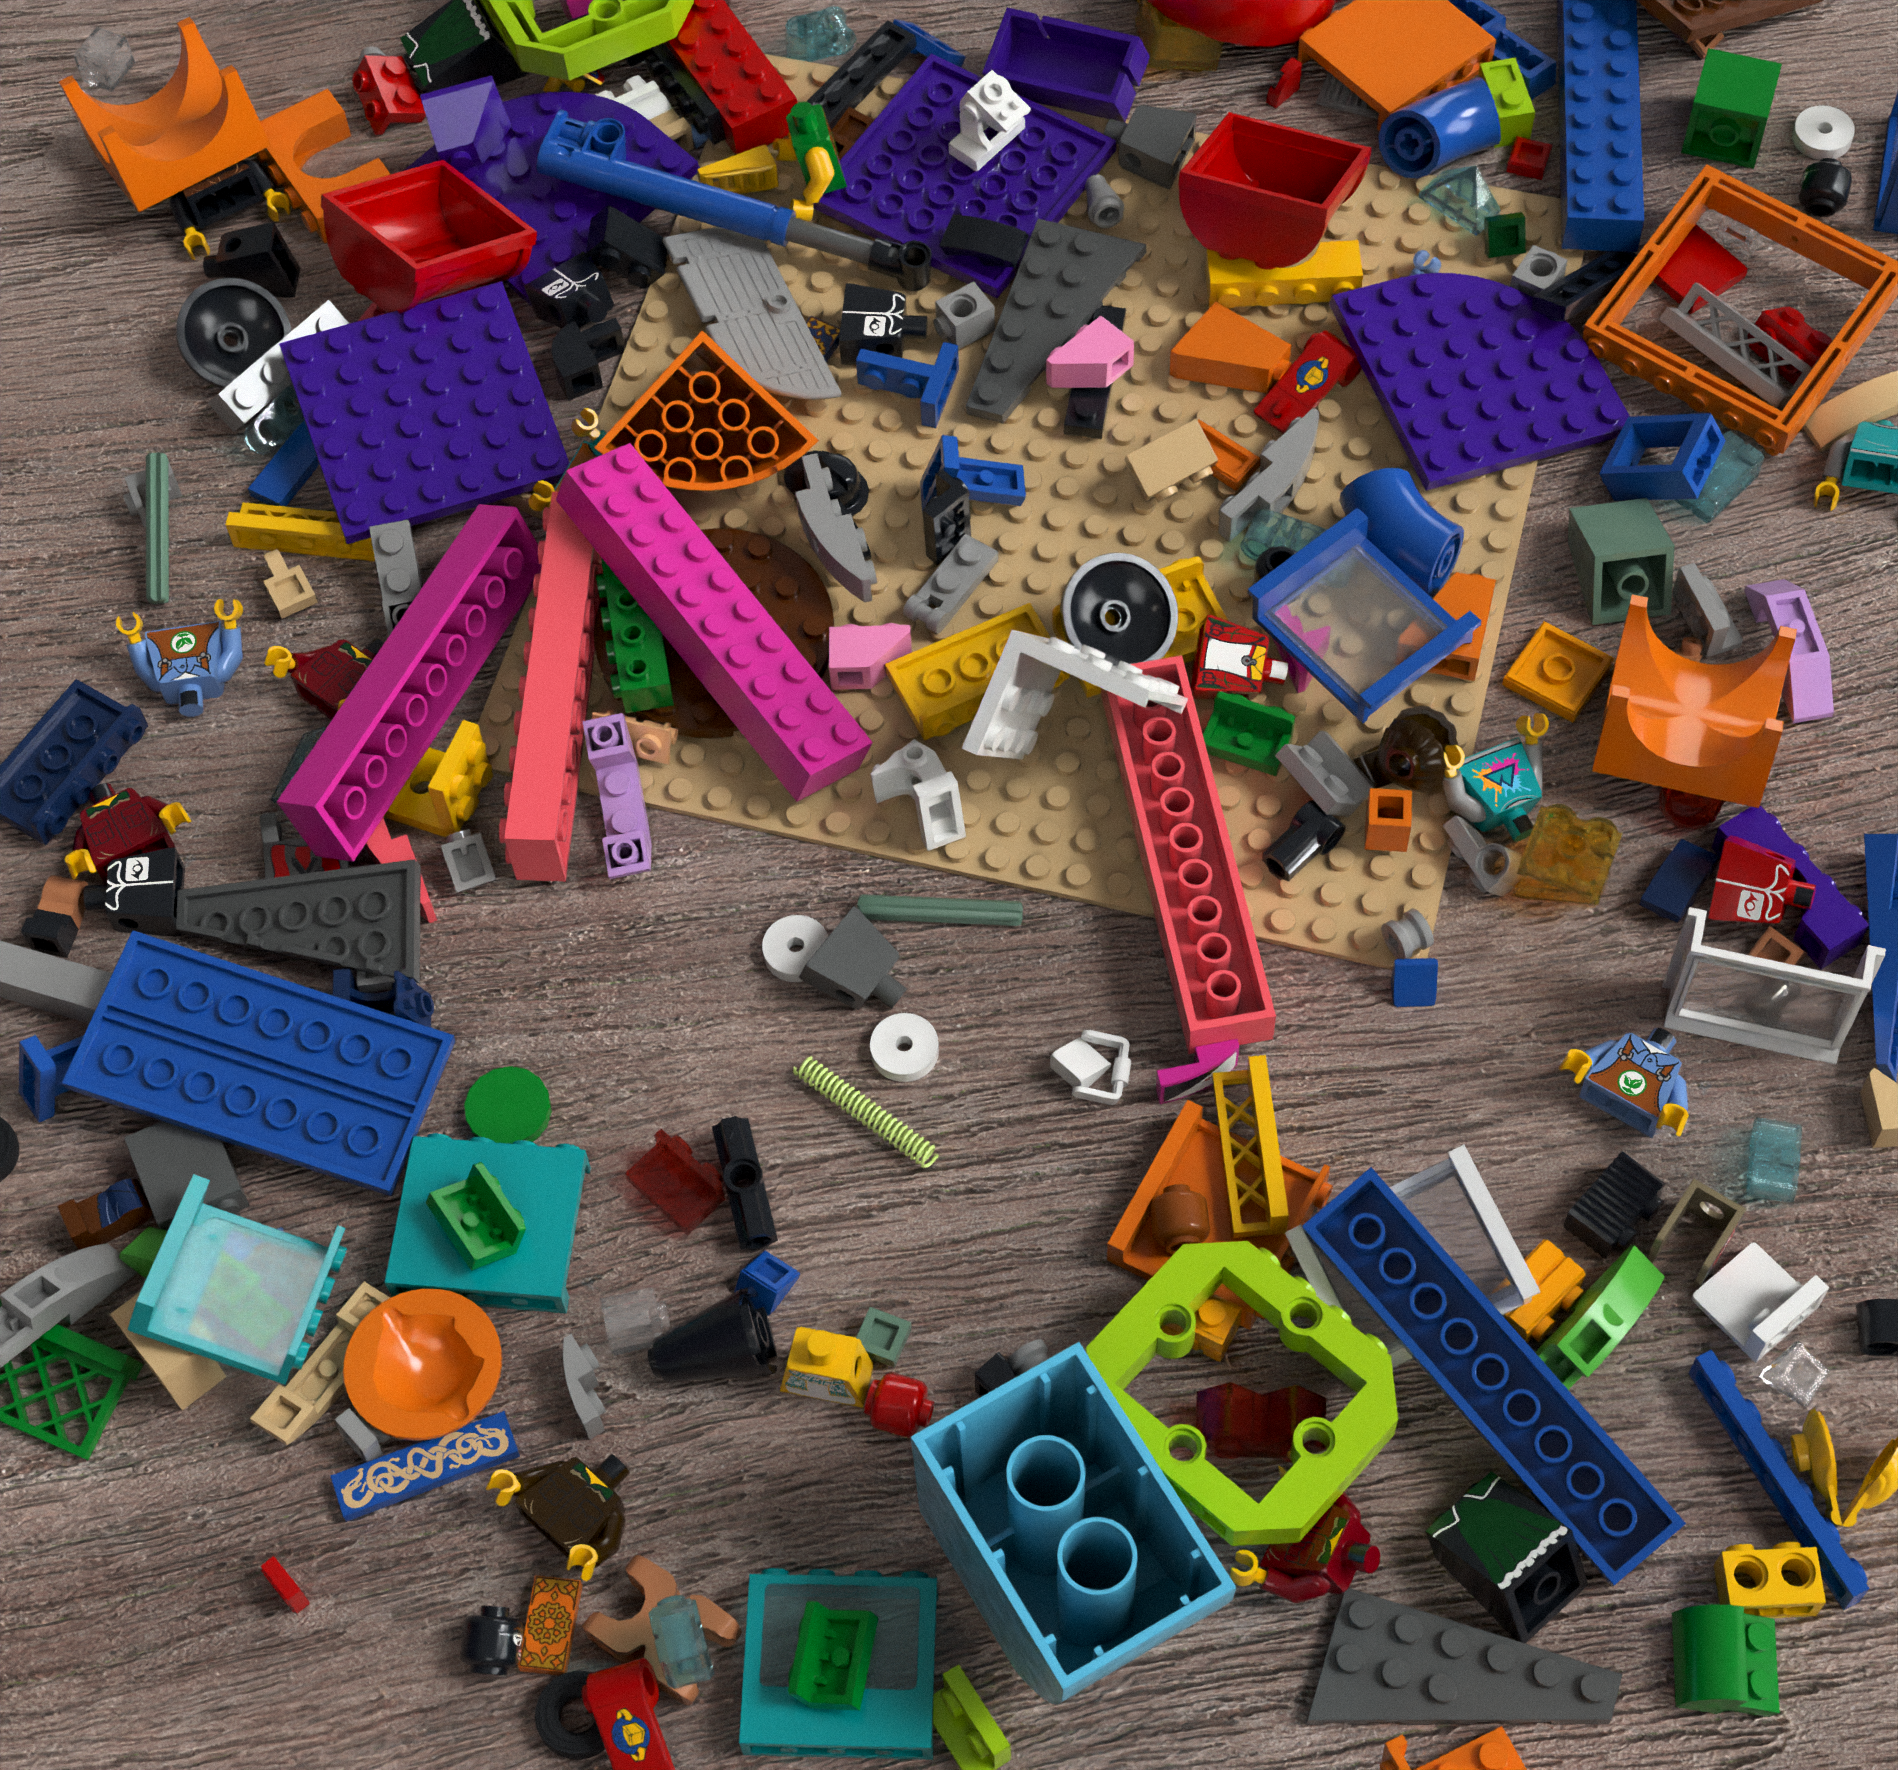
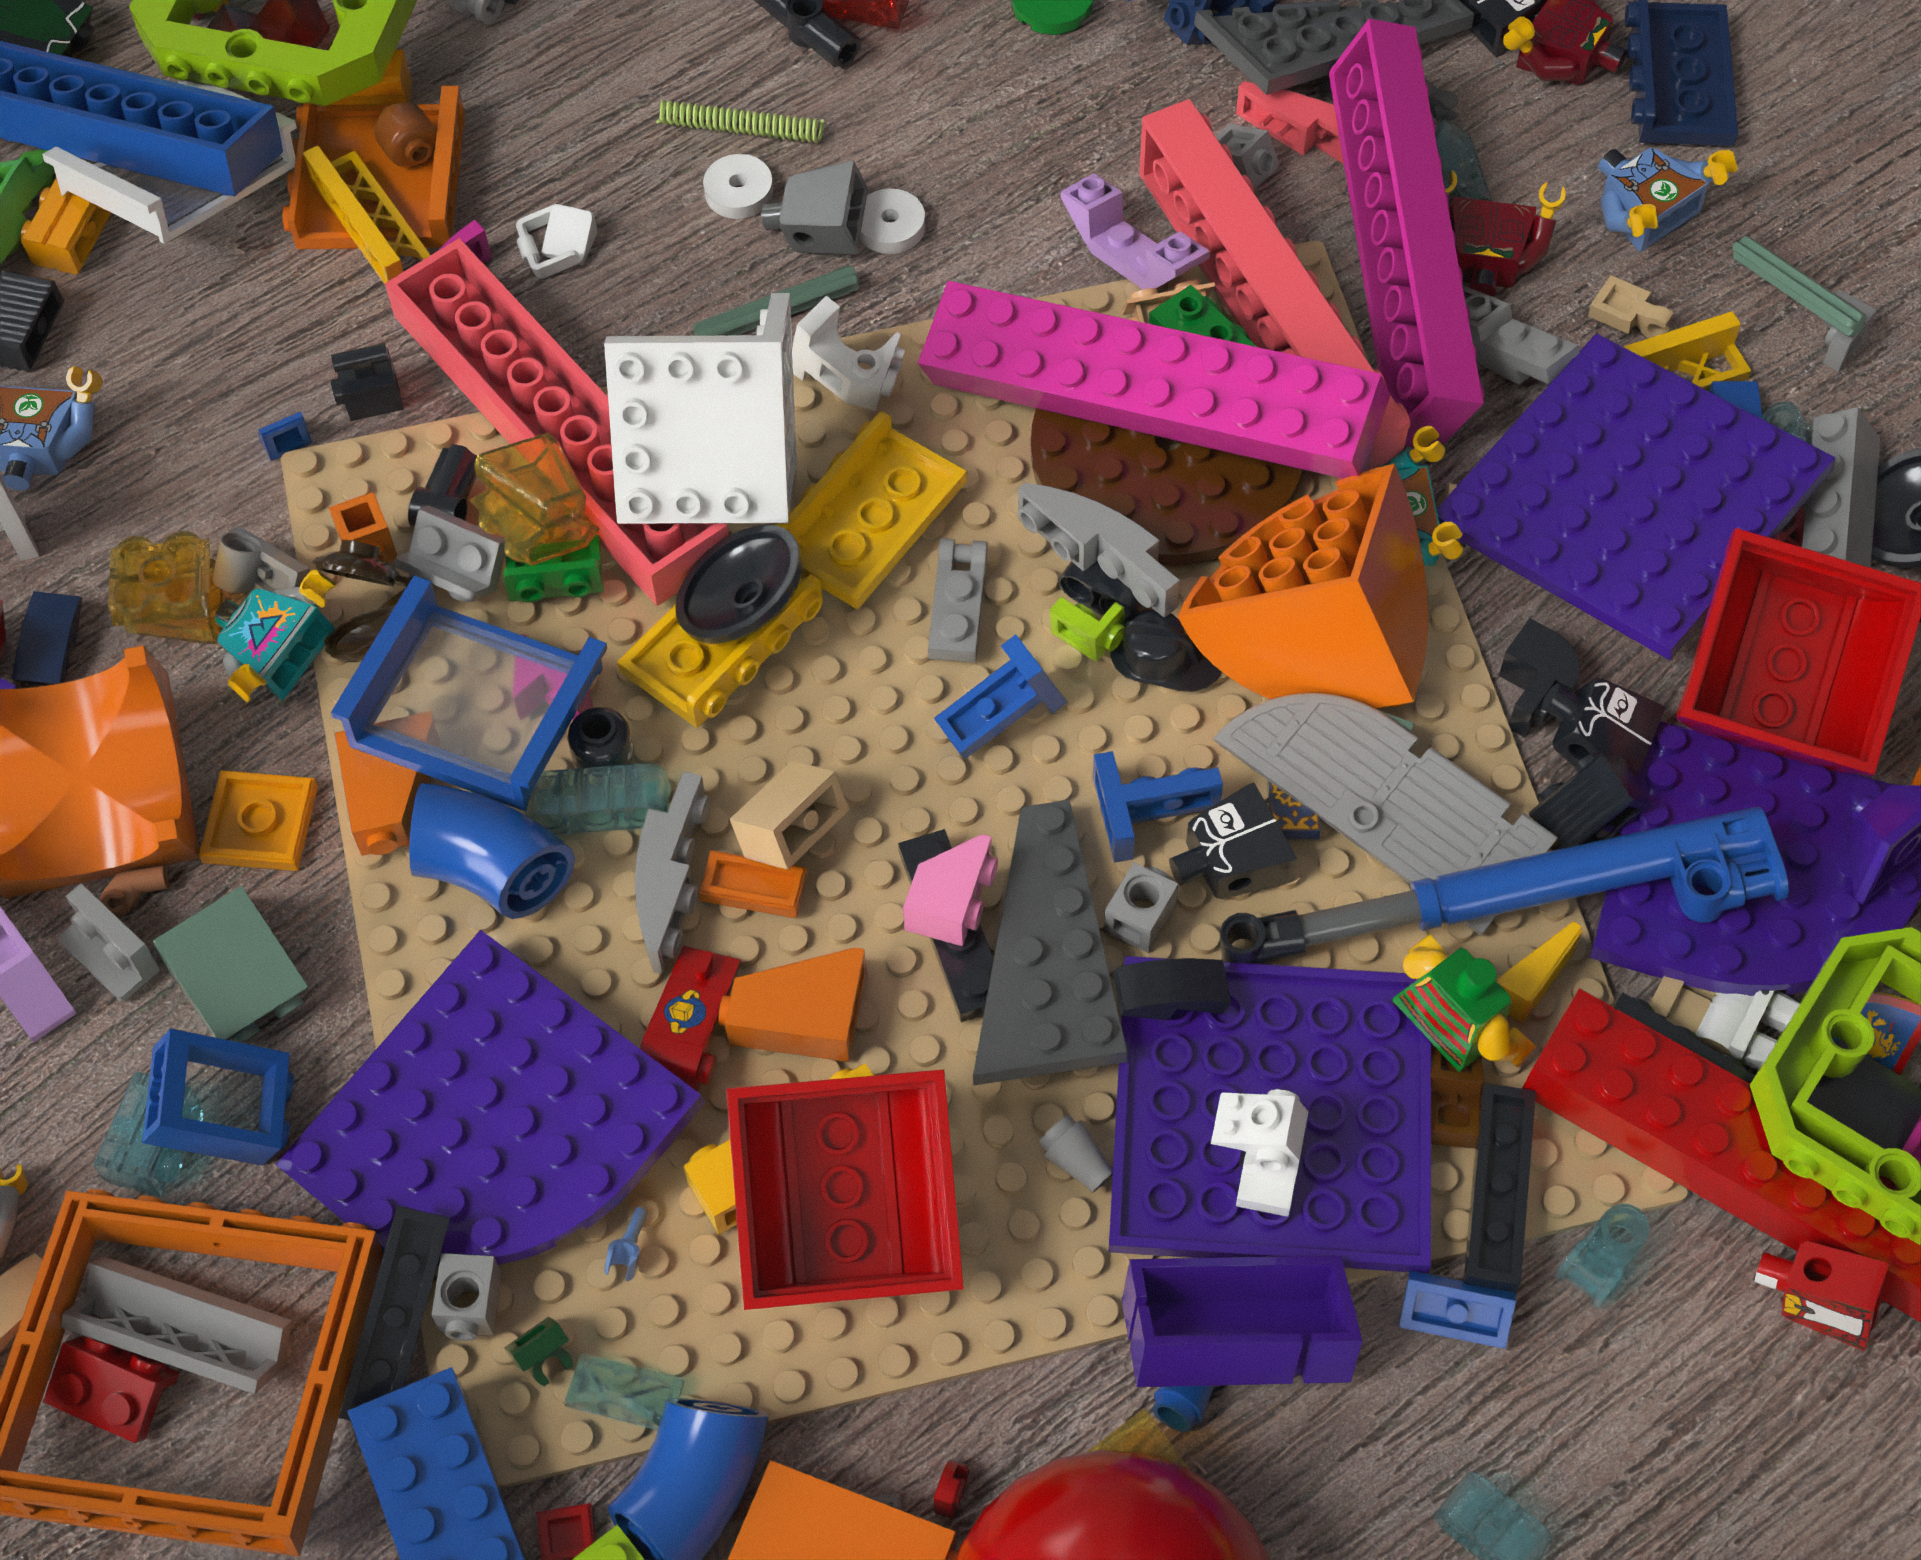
camera: 150 degrees right, 0 degrees up
yellow bracket [383,720,493,837] -> none
bright pink slope [829,623,912,690] -> none
black bracket [923,469,971,565] -> none
dark grey torso [1104,105,1196,189] -> none
torso [1190,615,1288,700] -> none
light grey wheel [1381,908,1434,959] -> none
red tile [1653,224,1748,314] -> none
none -> black brick [330,343,404,421]
none -> clear yellow piece [469,433,600,566]
none -> lime bracket [1049,597,1125,662]

